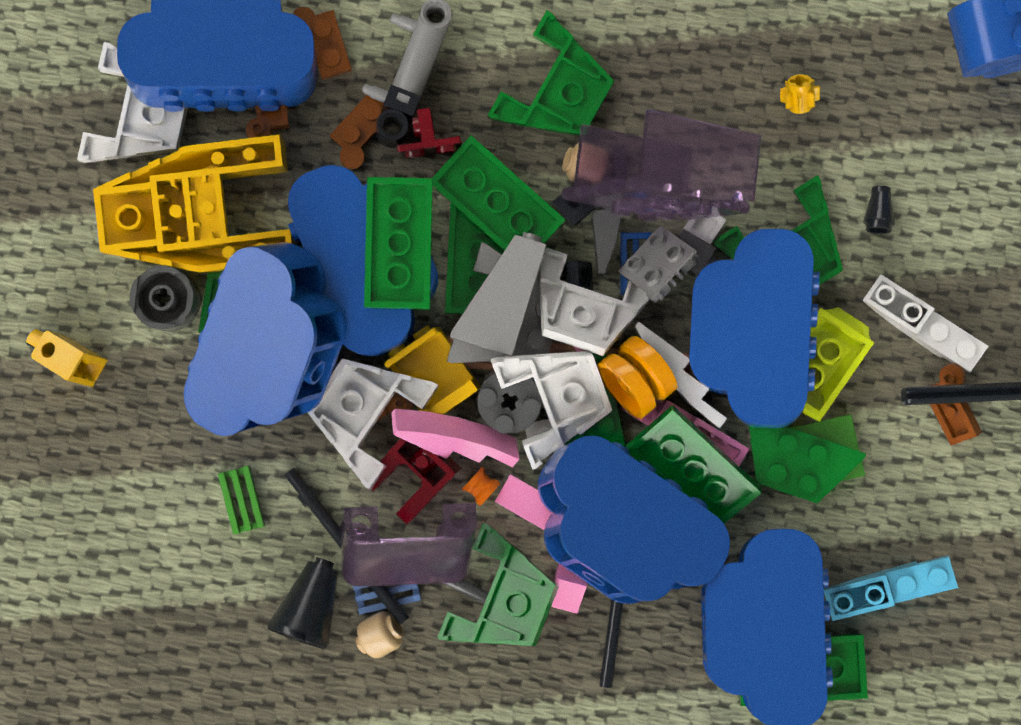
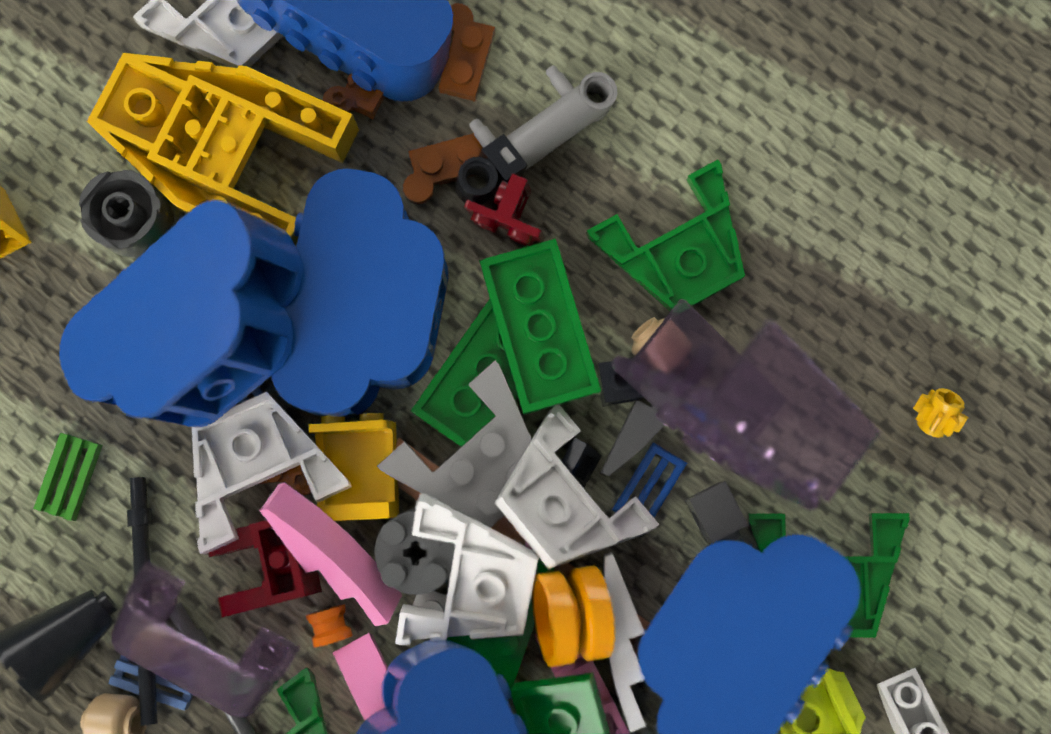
camera: 30 degrees right, 5 degrees down
green plate [364,177,433,310] -> none
light grey slope [450,232,546,356] -> none
light grey hinge [618,225,699,303] -> none
white plate [682,203,726,245] -> none
black cone [863,186,895,234] -> none

